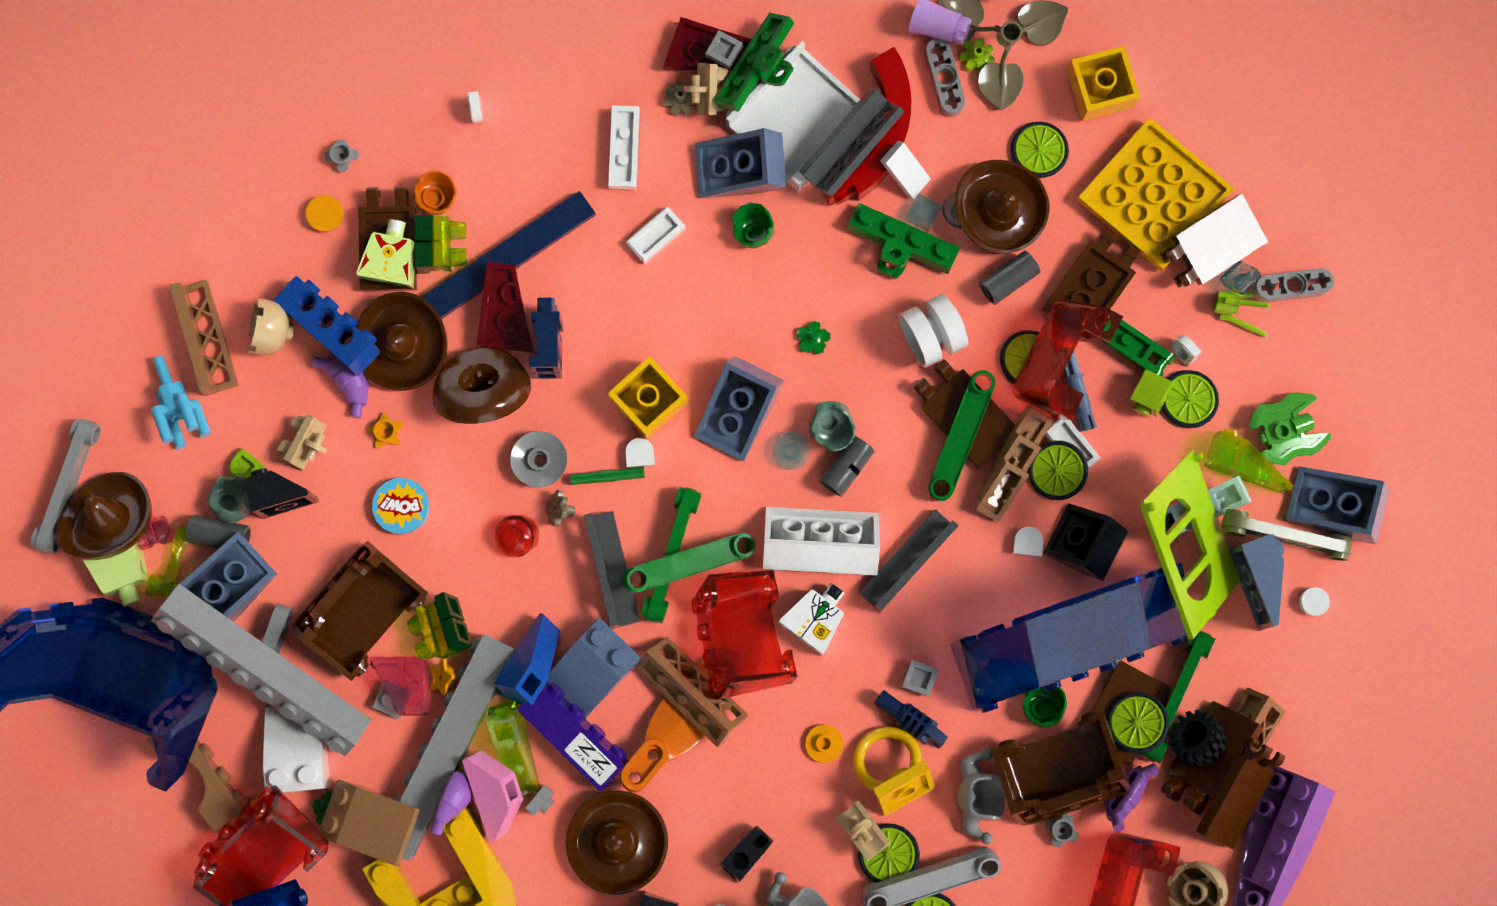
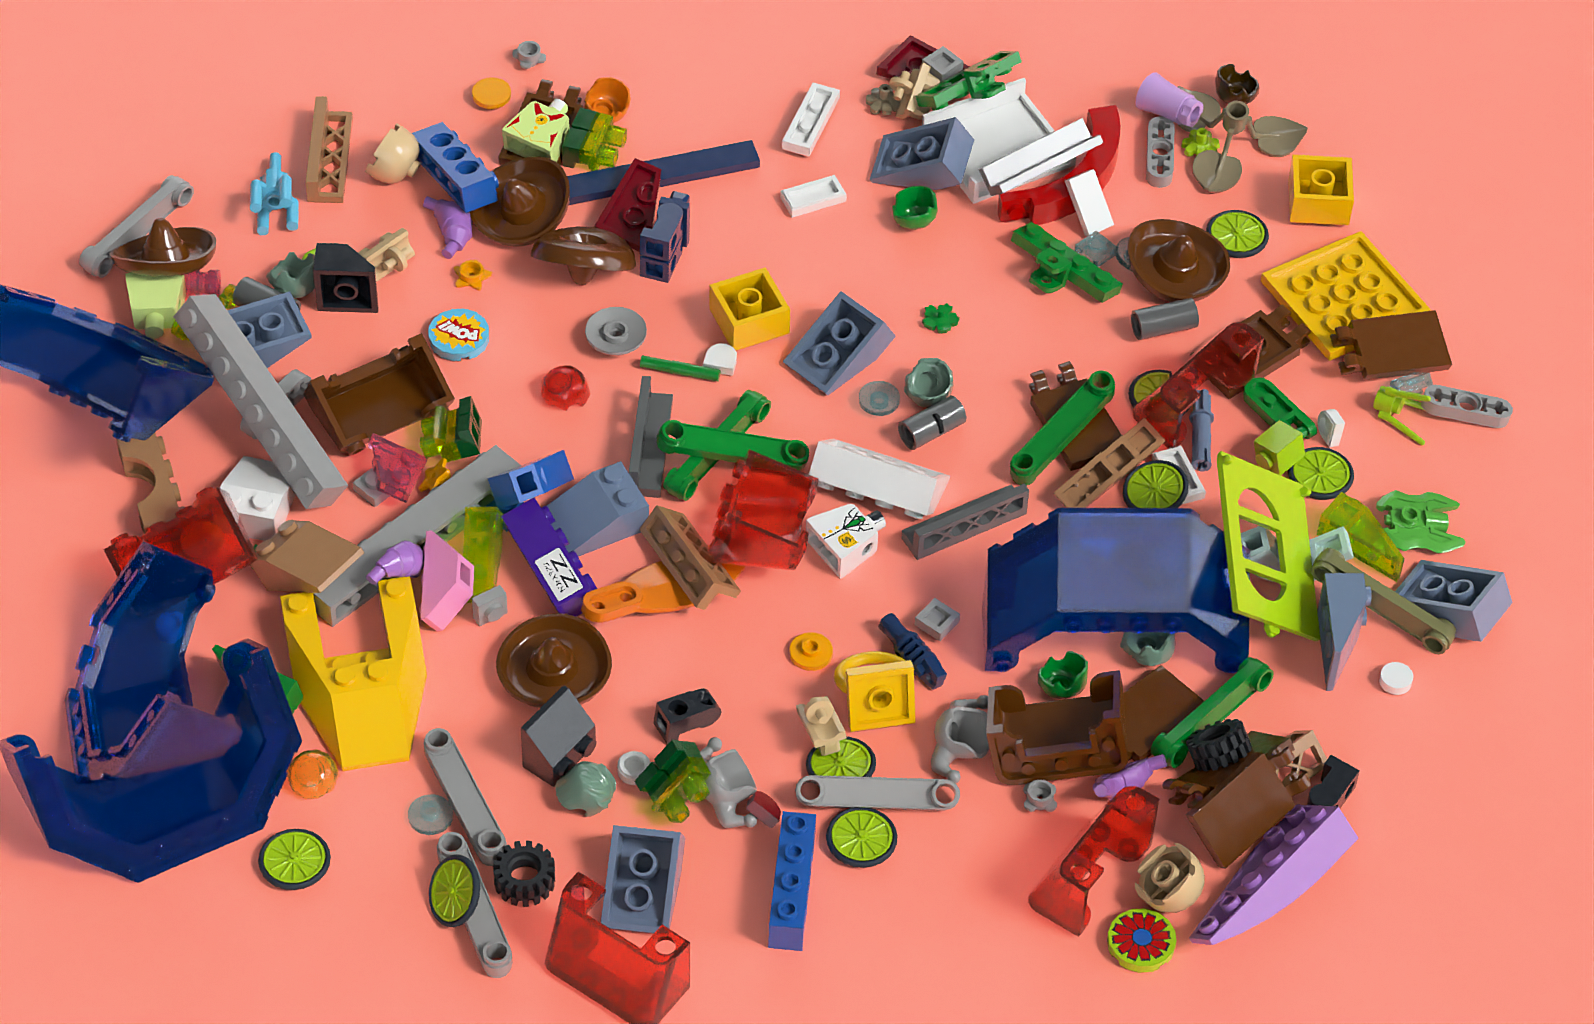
camera: 20 degrees right, 30 degrees down
white tile [467,91,484,123] -> none
dark tan plant [546,490,576,527] -> none
white wheel [898,293,969,368] -> none
lime wheel [1107,692,1169,753] -> none
none -> black leg [1307,755,1360,809]

